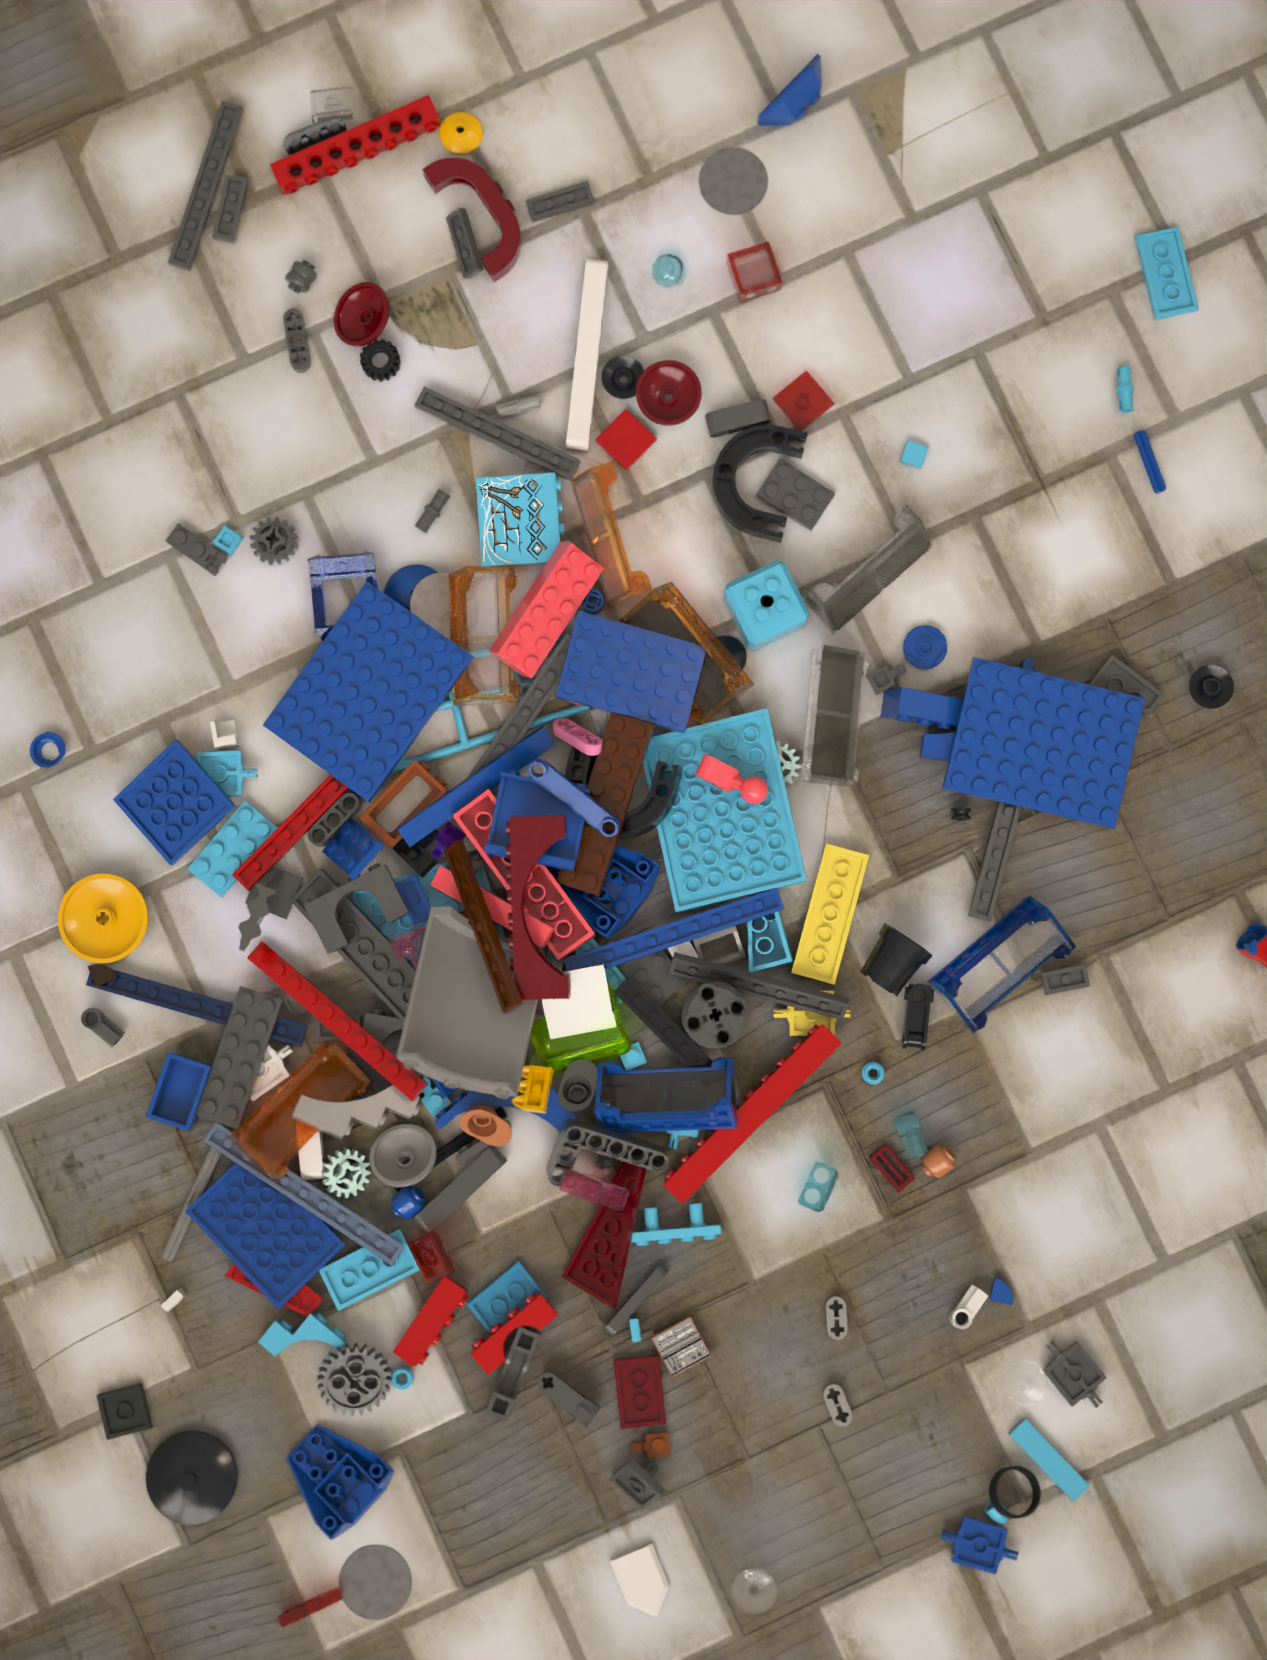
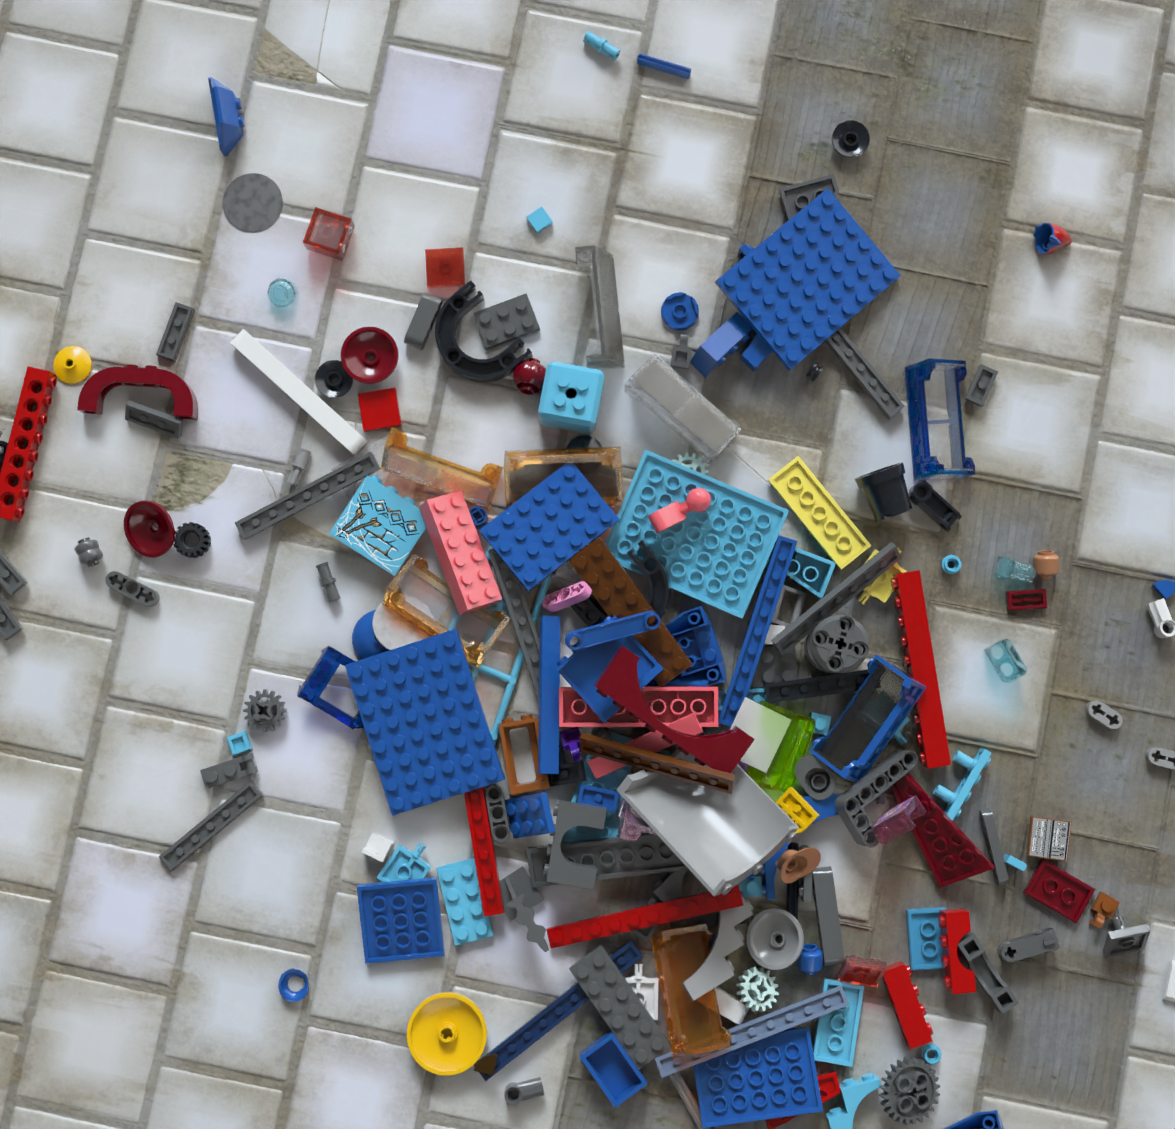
camera: 55 degrees left, 0 degrees up
none -> dark grey tile [158,780,264,872]
none -> dark red plant [513,358,546,395]

